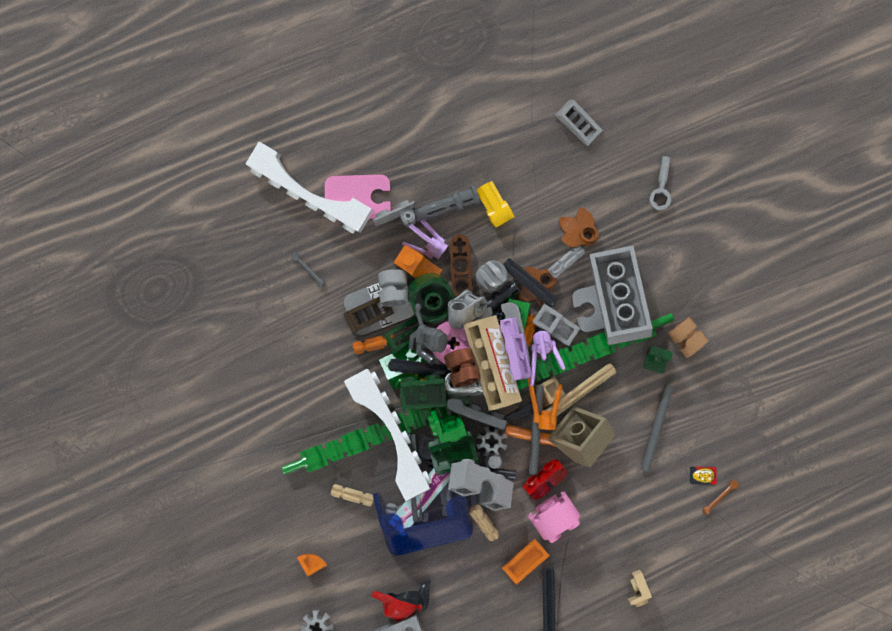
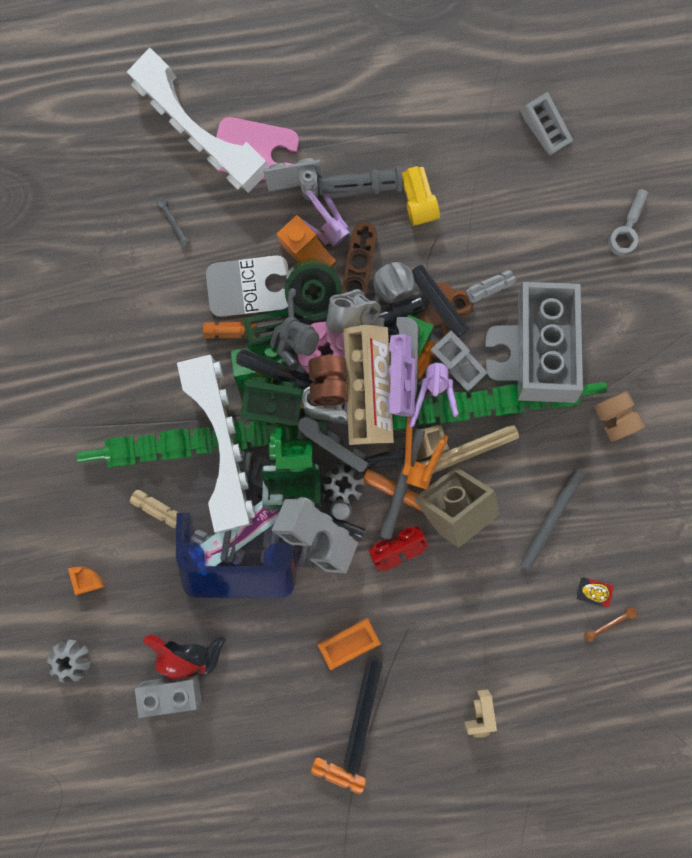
camera: 15 degrees right, 0 degrees up
dark brown slope [343,296,394,334] -> none
light grey wheel [378,270,409,307] -> none
tan axle [470,504,499,541] -> none
bright pink brick [528,492,580,543] -> none
dark orange plate [559,207,599,247] -> none
dark green bracket [643,346,673,374] -> none

